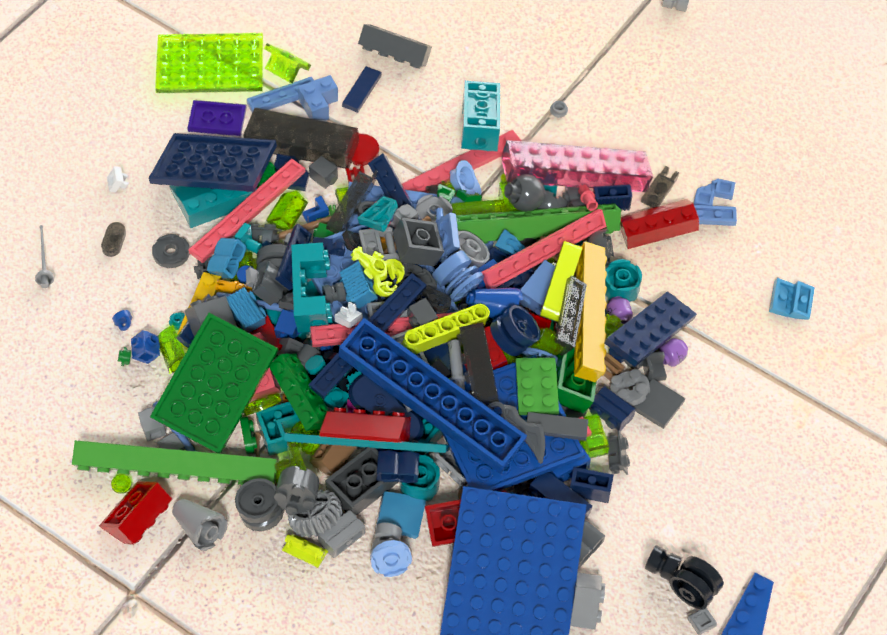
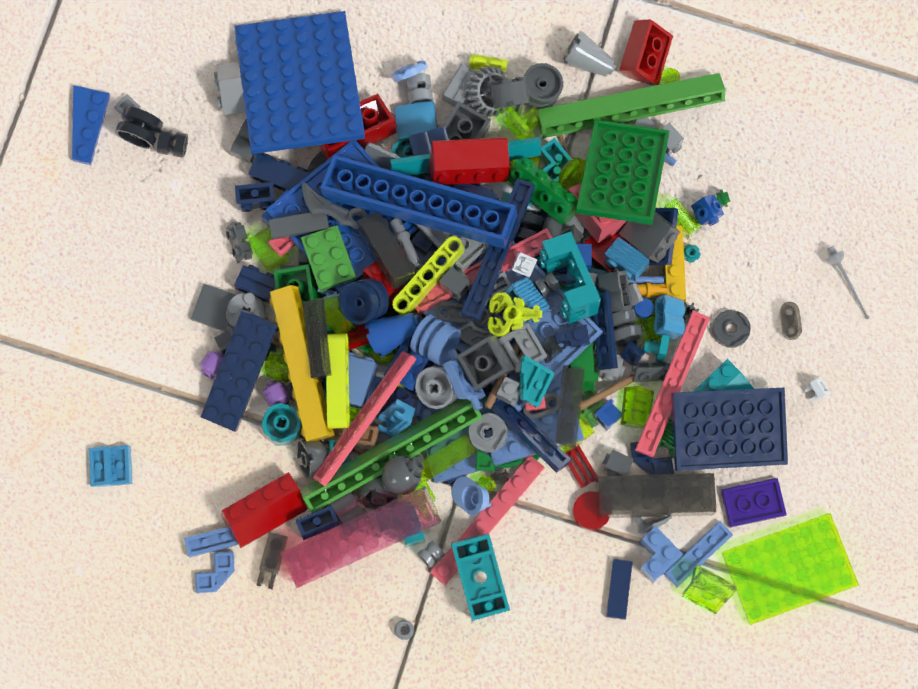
camera: 160 degrees right, 20 degrees up
blue tile [112,310,132,331] -> none
green plate [240,417,257,454] -> none
teal tile [305,355,326,375] -> none
dark grey brick [358,24,432,69] -> none
green tile [456,189,482,203] -> none
coral axle [578,184,598,211] -> none

